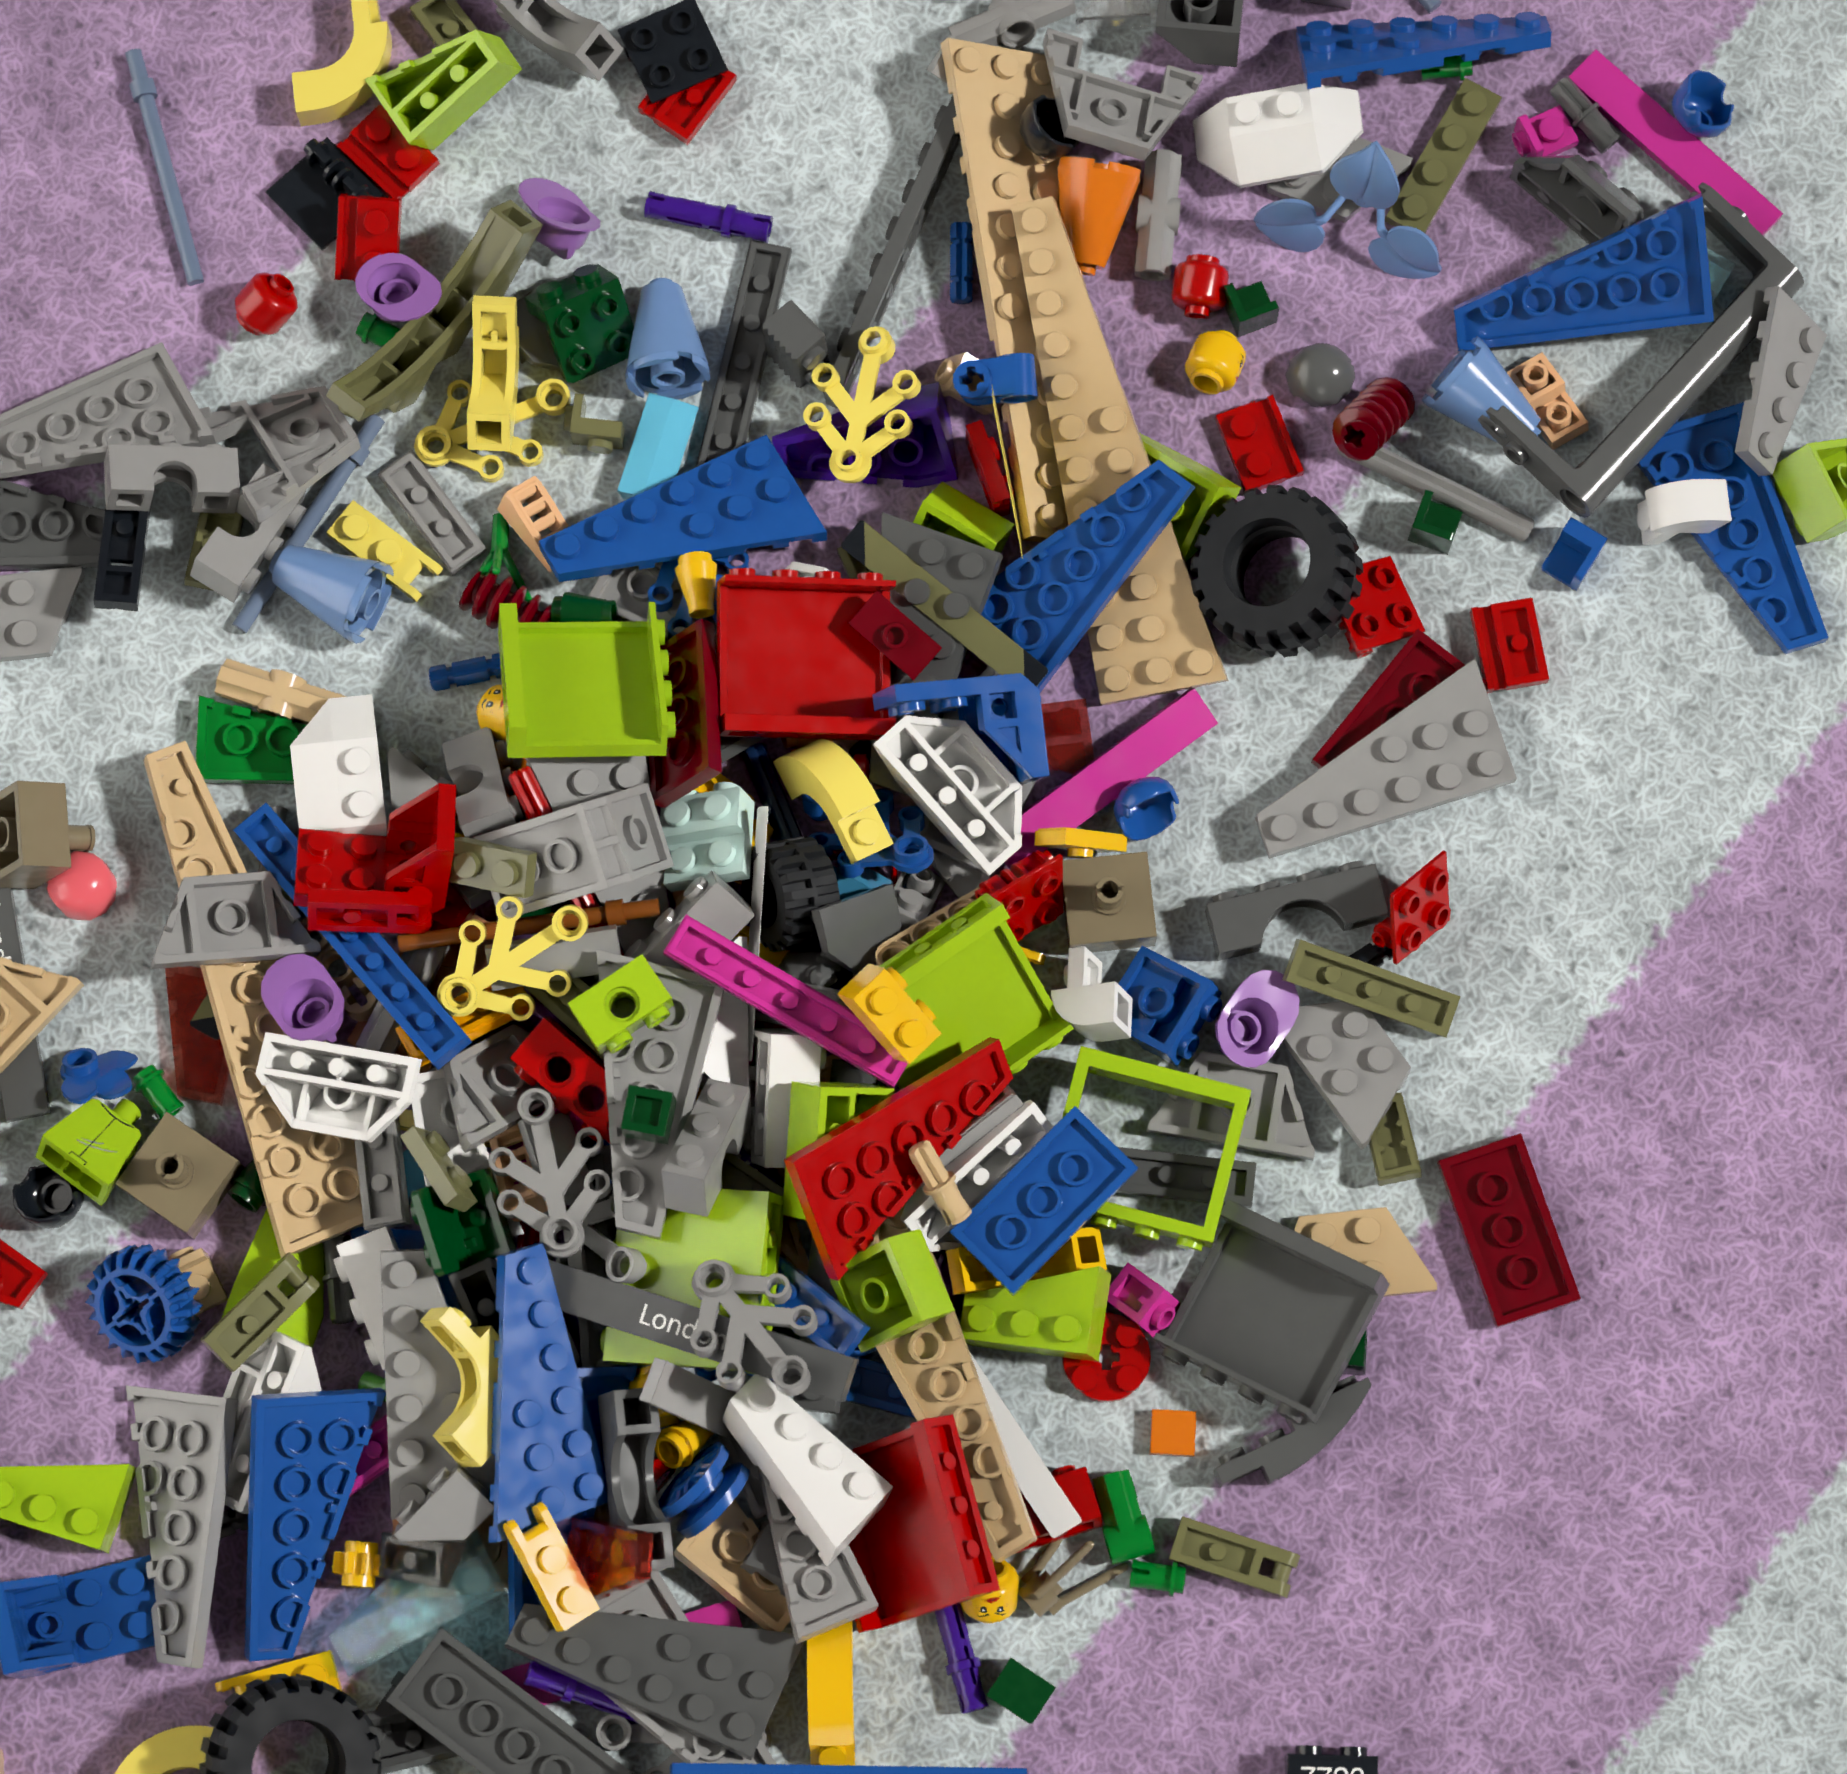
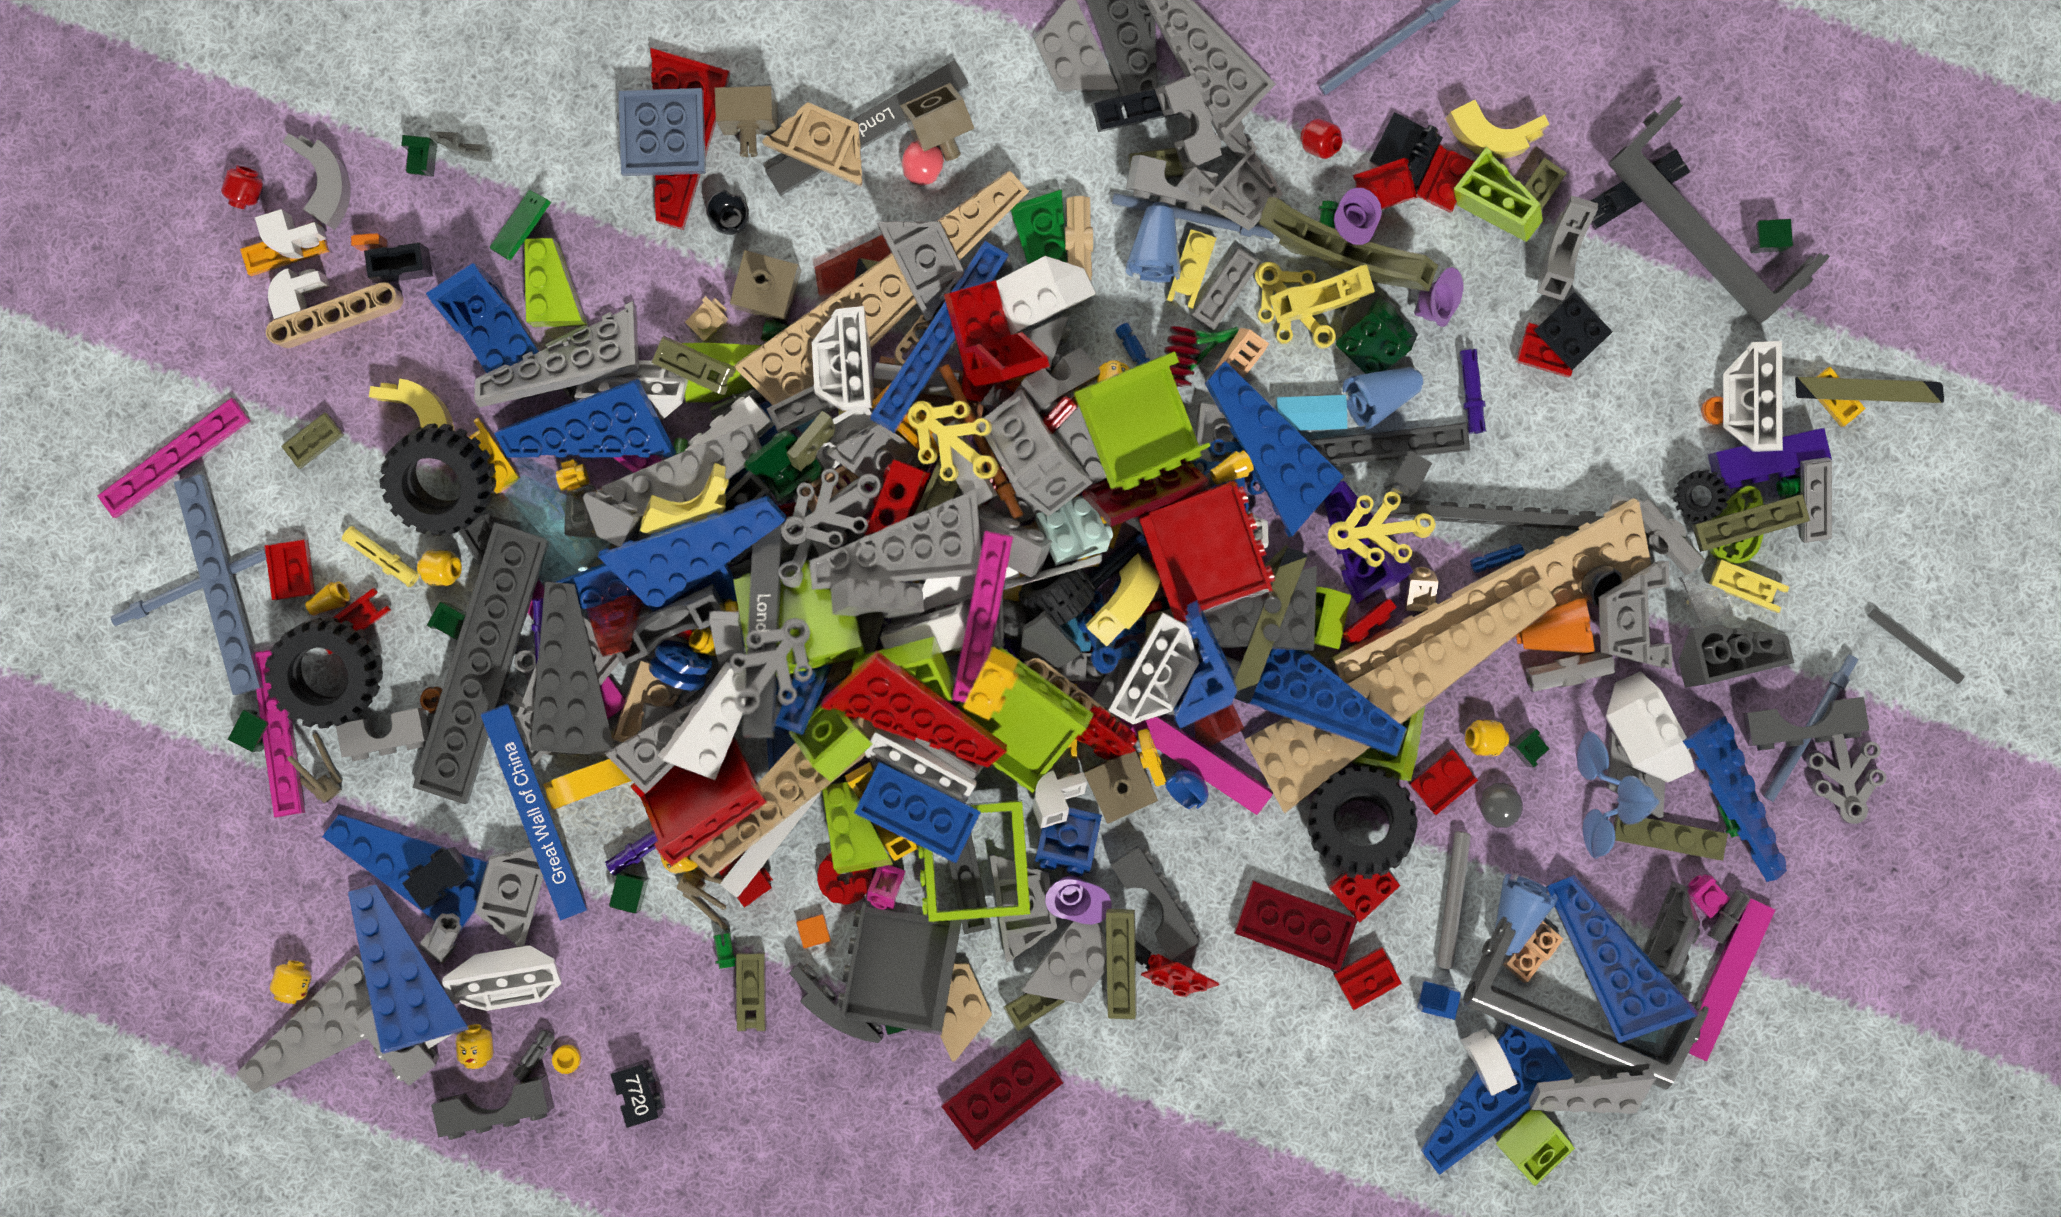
camera: 65 degrees right, 10 degrees up
lime torso [35,1099,142,1206] -> none
blue plate [60,1048,138,1104] -> none
blue gear [85,1244,203,1363] -> none
green pin [132,1065,185,1120] -> none
medium lavender piece [261,954,345,1043] -> none
red plate [308,886,433,934] -> none
olive plate [449,836,537,898] -> none
yellow hinge [503,1502,600,1632] -> none
dark green cone [551,592,618,622] -> none
olive bracket [564,393,625,454] -> none
lime brick [567,954,674,1054] -> none
dark green panel [620,1085,676,1145] -> none
dark red plate [849,591,942,680] -> none
tan axle [909,1140,972,1226] -> none
blue piece [953,353,1038,406] -> none
light yellow sticker [992,386,1023,559] -> none
green piece [1092,1469,1155,1565] -> none
red head [1171,254,1229,319] -> none
light grey wing [1255,659,1517,859] -> none
dark red piece [1332,377,1415,461] -> none
dark green panel [1407,490,1463,555] -> none
blue hair [1672,70,1734,138] -> none

